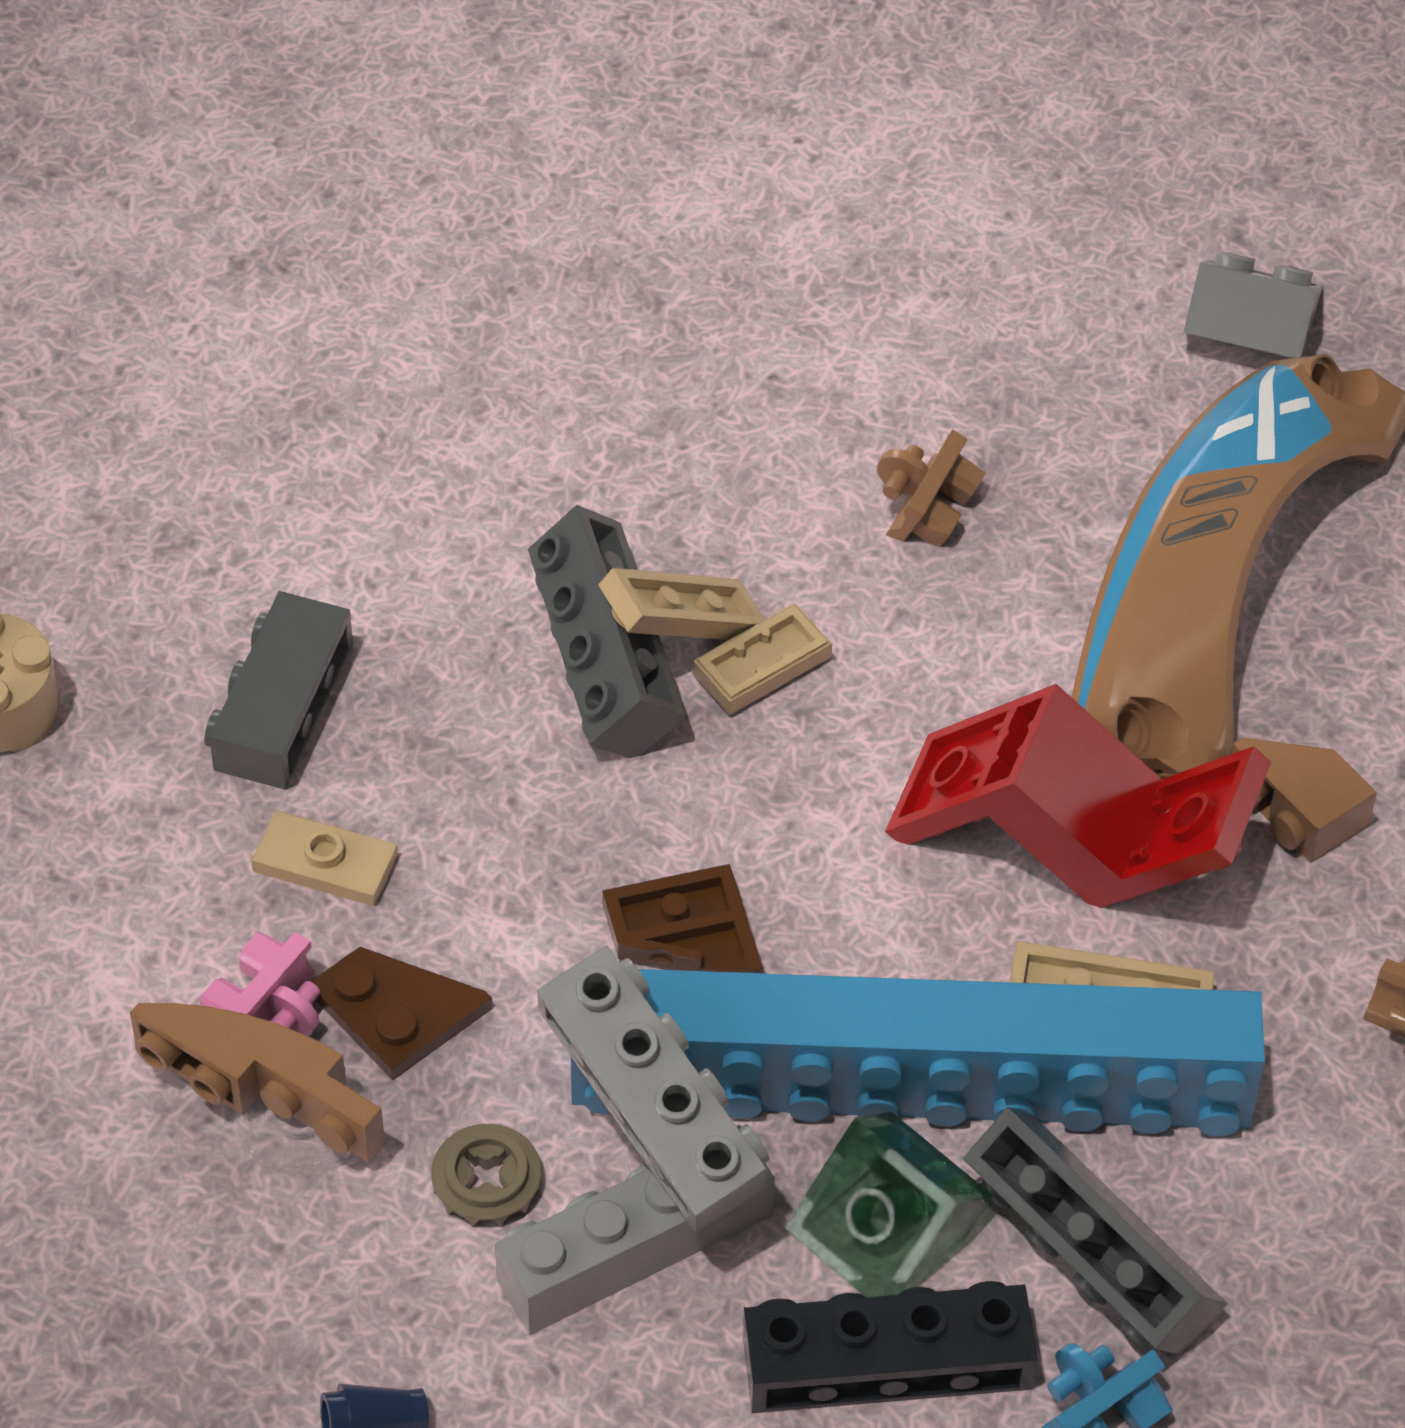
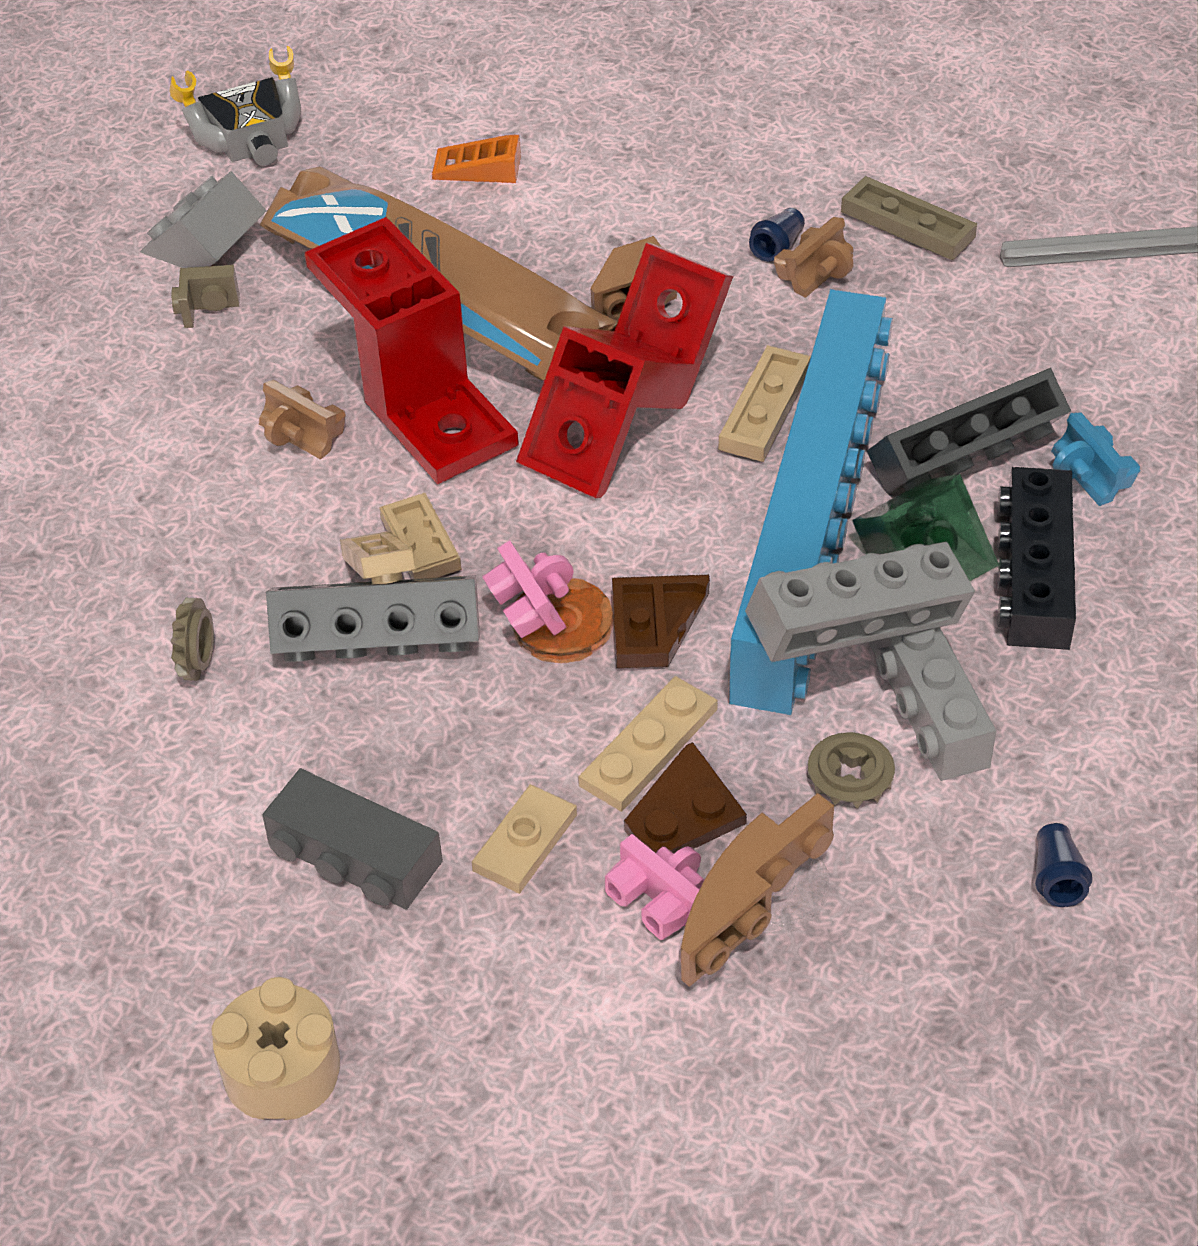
camera: 75 degrees left, 5 degrees down
none -> dark tan gear [170,597,214,681]
none -> dark tan bracket [171,265,240,328]
none -> red bracket [304,217,519,484]
none -> bright pink hips [482,540,574,638]
none -> clear orange tile [512,578,613,664]
none -> tan plate [578,676,718,812]

